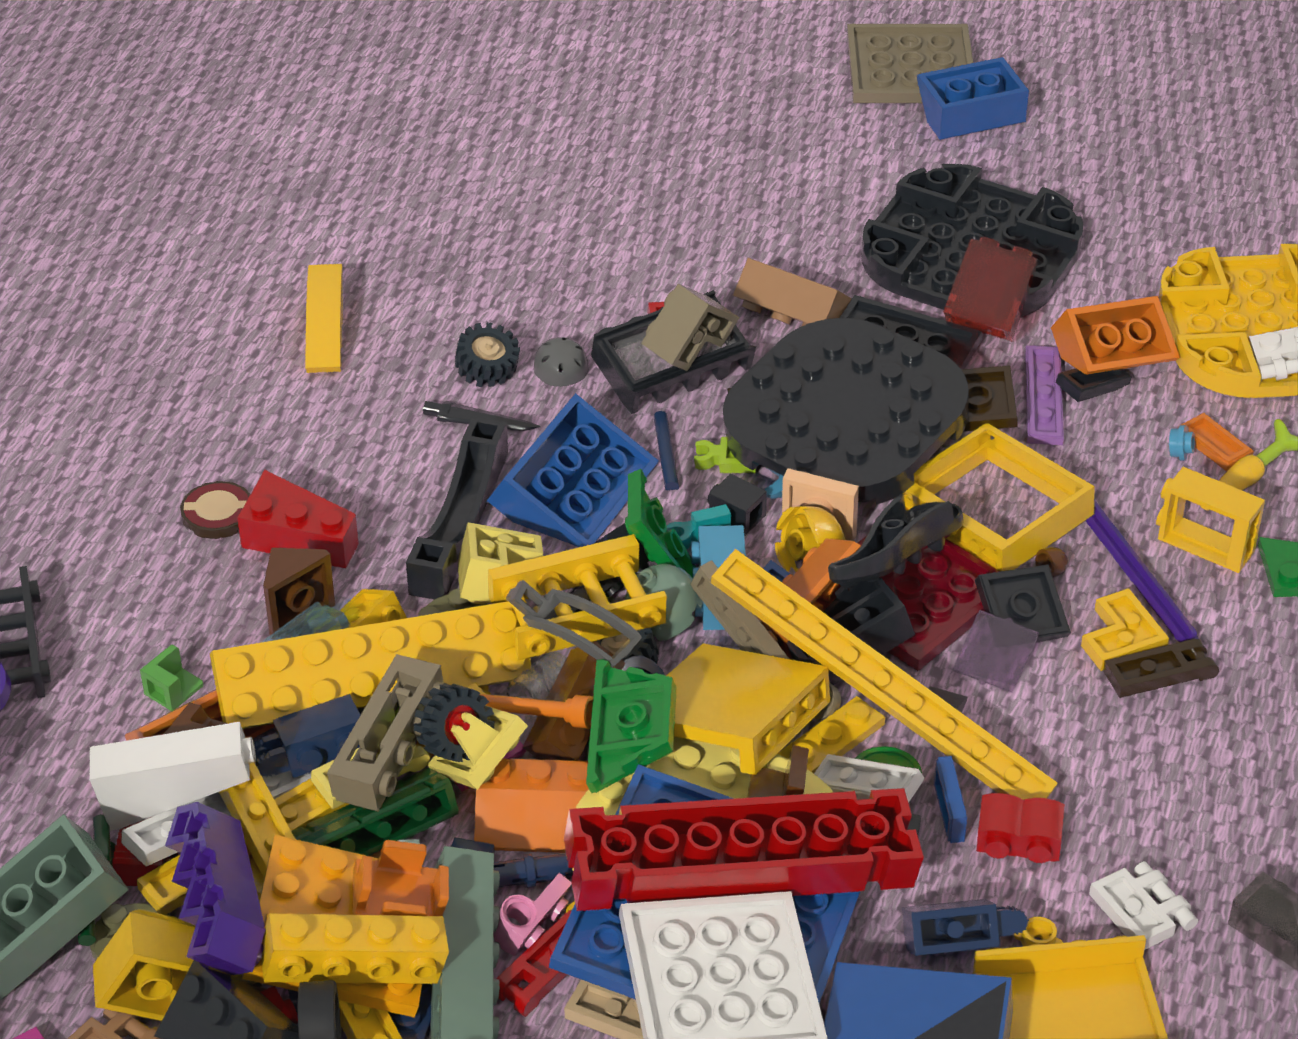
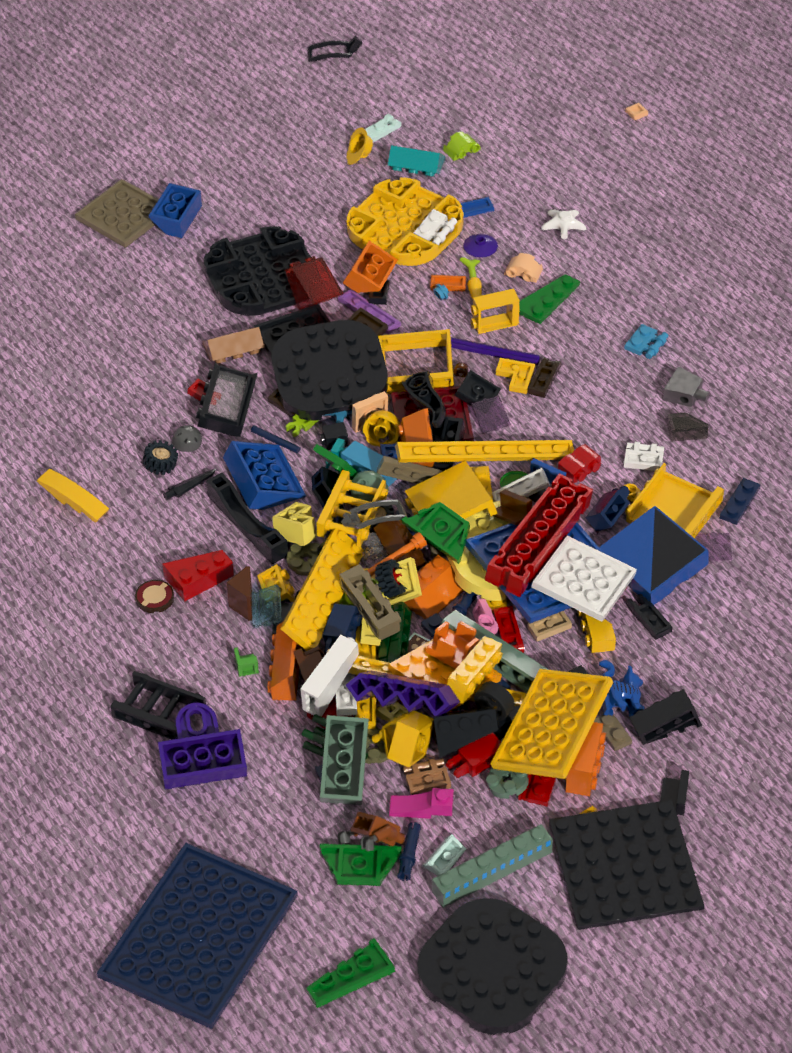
camera: 50 degrees left, 5 degrees up
dark tan brick [641,284,740,371] -> none

